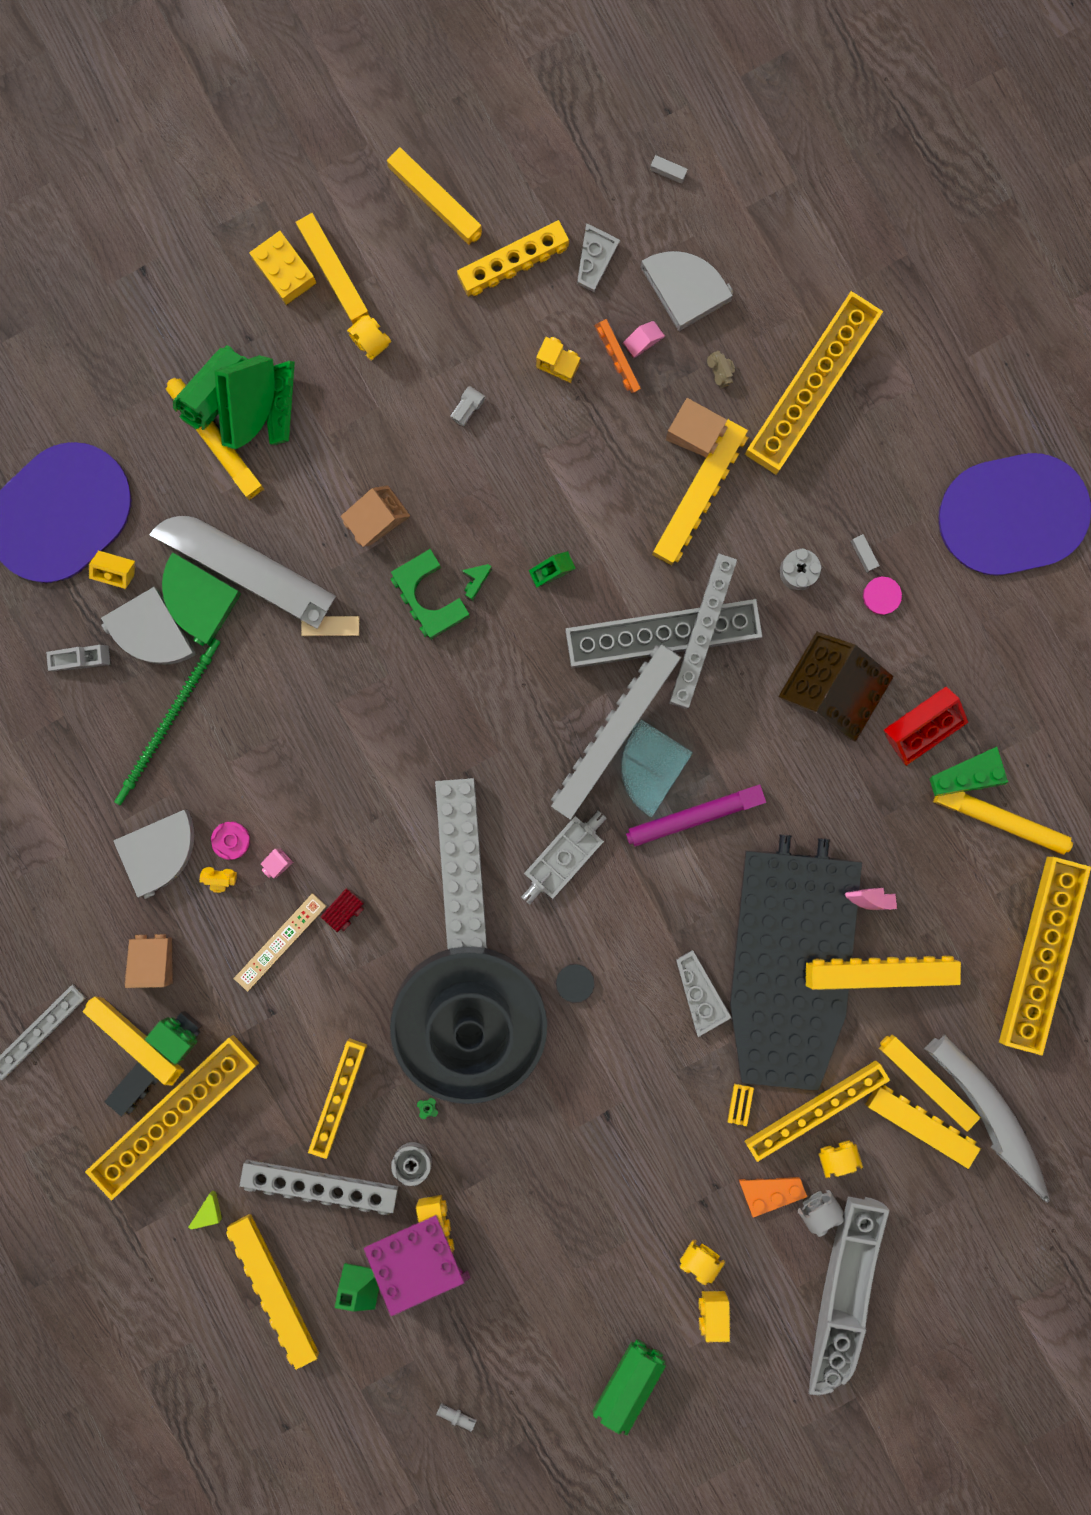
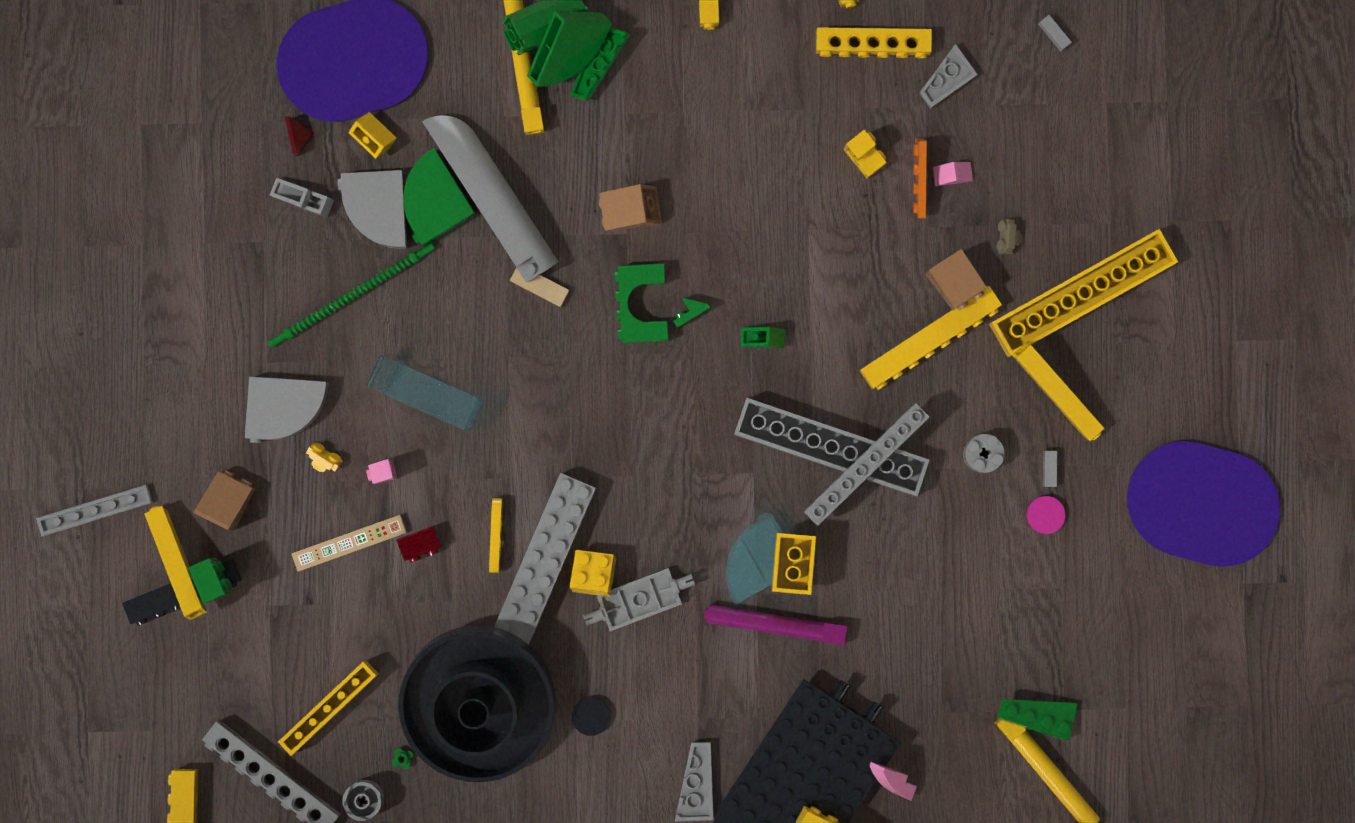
camera: 30 degrees right, 0 degrees up
yellow brick [85,1035,259,1201] -> none
lime slope [188,1190,222,1230] -> none
dark pink tile [211,822,250,860] -> none
yellow brick [347,315,391,361] -> none
light grey piece [450,386,486,427] -> none
light grey brick [551,644,681,820] -> none
light grey brick [641,251,733,331] -> none
dark brown bracket [778,631,894,742] -> none
red slope [884,687,968,766] -> none
none -> dark red slope [285,116,314,157]
none -> clear light blue windscreen [366,355,484,433]
none -> yellow beam [489,498,503,573]
none -> yellow brick [570,550,616,597]
none -> yellow brick [771,533,816,595]
none -> yellow brick [1012,342,1104,441]

